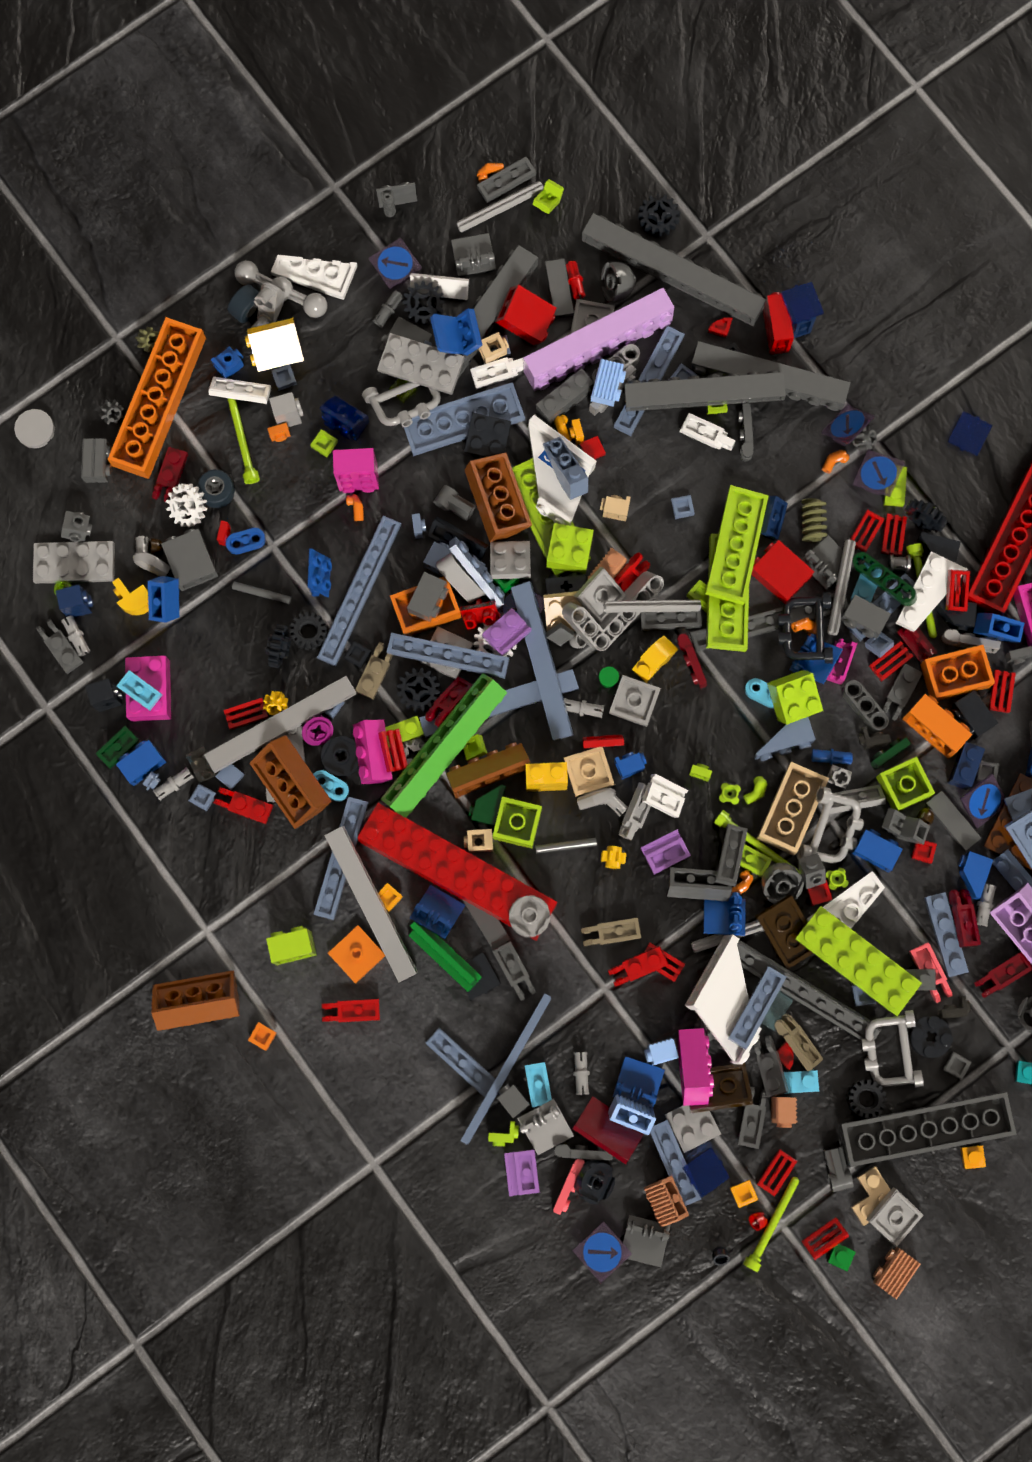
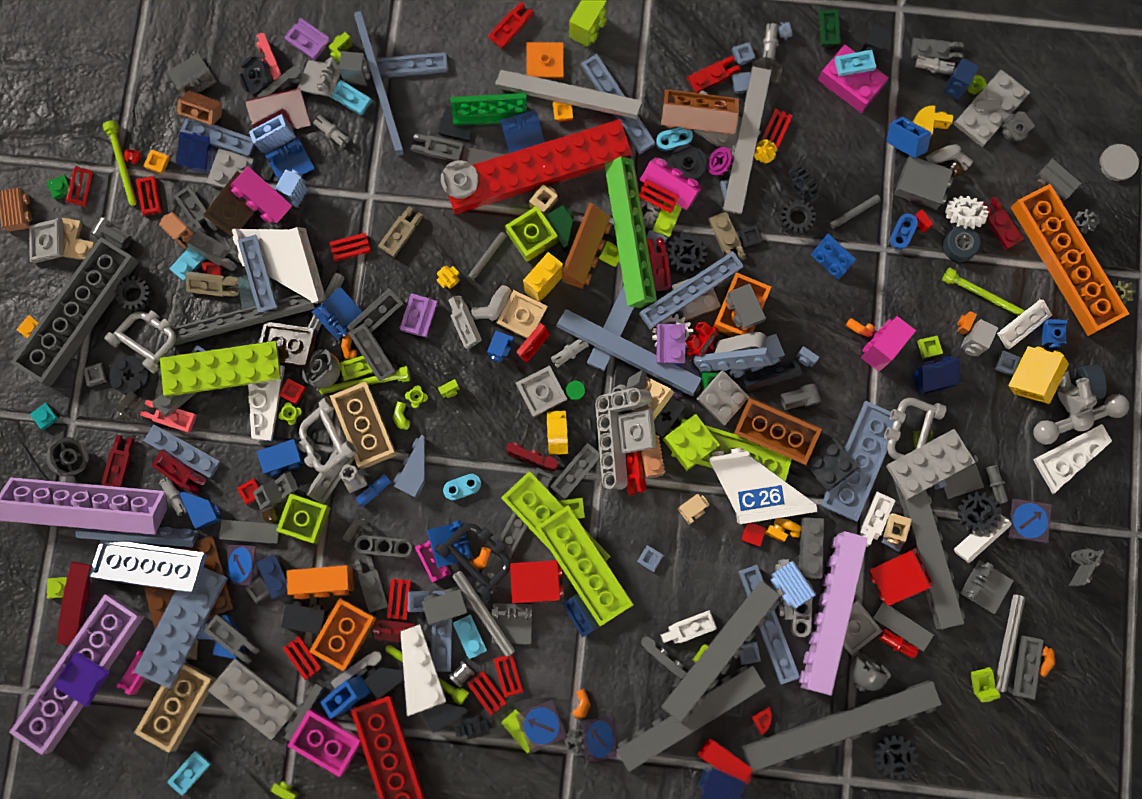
camera: 130 degrees right, 0 degrees up
blue brick [116,740,166,786] -> none
sand blue tile [317,515,401,666] -> none
blue bracket [430,308,483,356] -> none
sand blue slope [543,437,588,500] -> none
piece [572,1222,632,1283] -> none
light grey axle [603,600,701,613] -> none
red hinge [608,945,668,987] -> none
white plate [642,774,688,818] -> none
black hinge [712,1246,730,1266] -> none
lime brick [767,670,823,725] -> none
dark grey brick [798,853,826,889] -> none
olive piece [801,498,827,542] -> none
dark green beam [852,552,917,606] -> none
dark green plate [870,737,911,770] -> none
red tile [946,569,970,612] -> none

